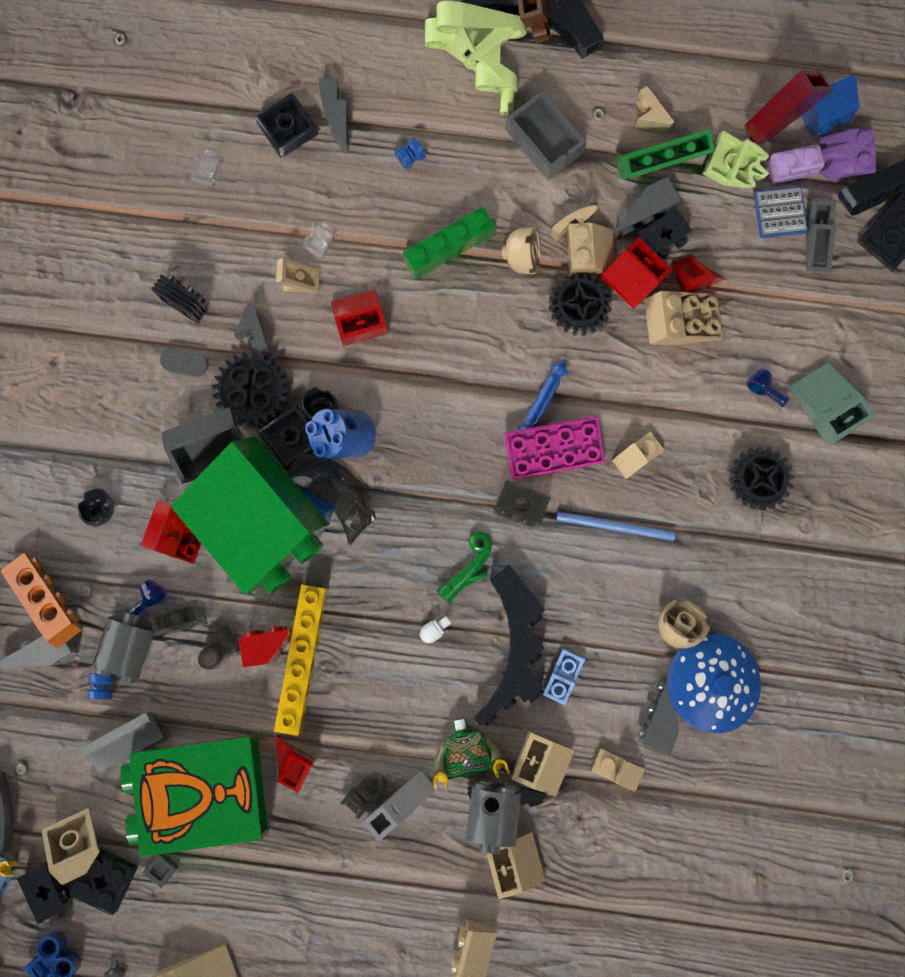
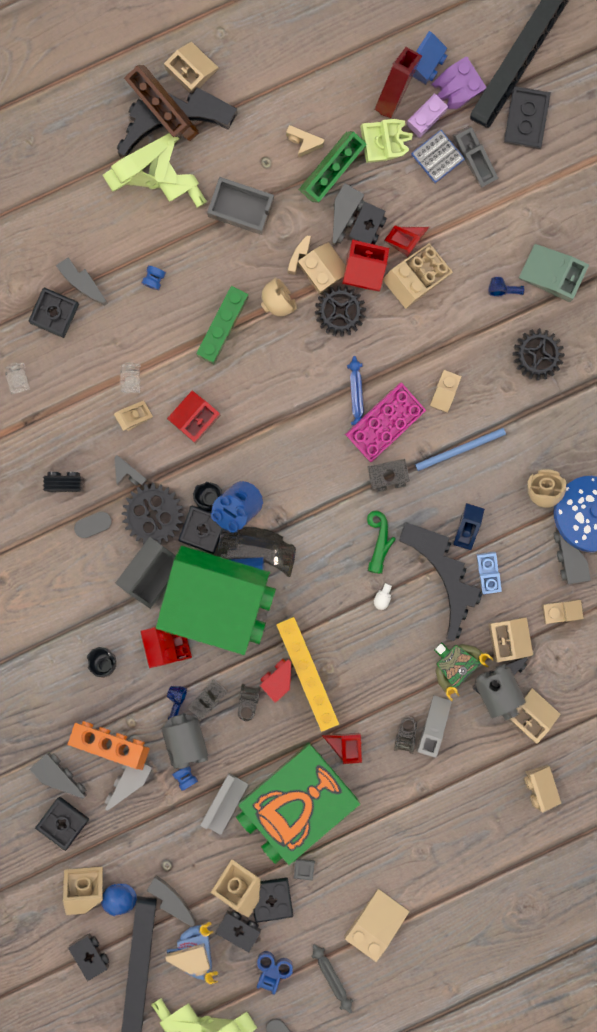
camera: 35 degrees left, 5 degrees up
none -> dark blue slope [453,503,484,550]

